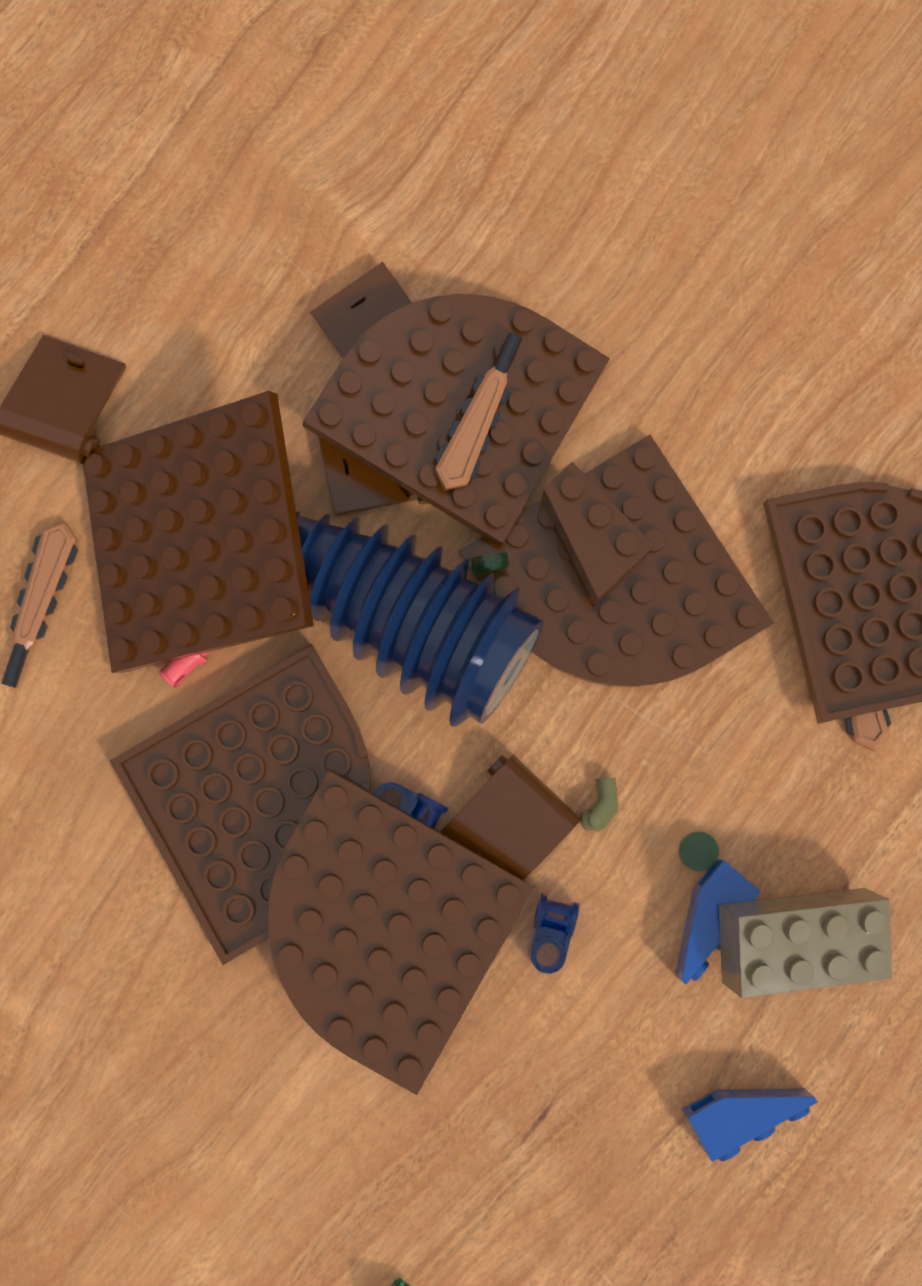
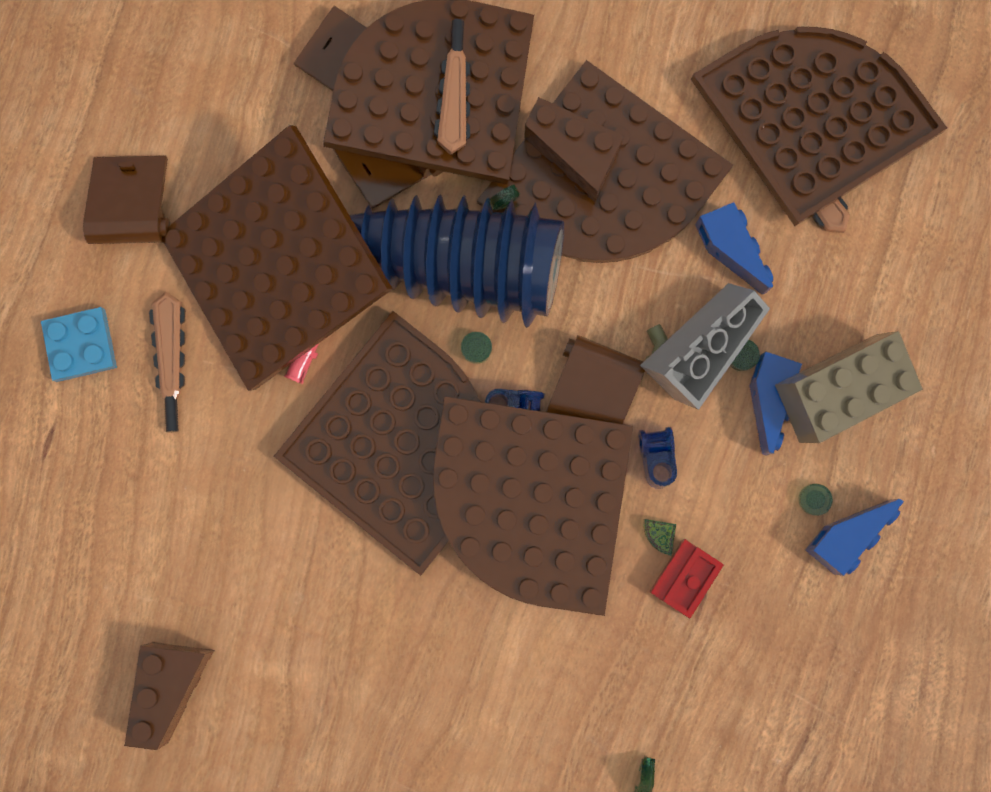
camera: 20 degrees left, 0 degrees up
none -> clear green tile [461,332,492,364]
none -> light grey wedge [640,283,770,410]
none -> clear green tile [643,519,676,556]
none -> red plate [650,539,724,619]
none -> blue slope [695,202,773,294]
none -> clear green tile [799,484,833,516]

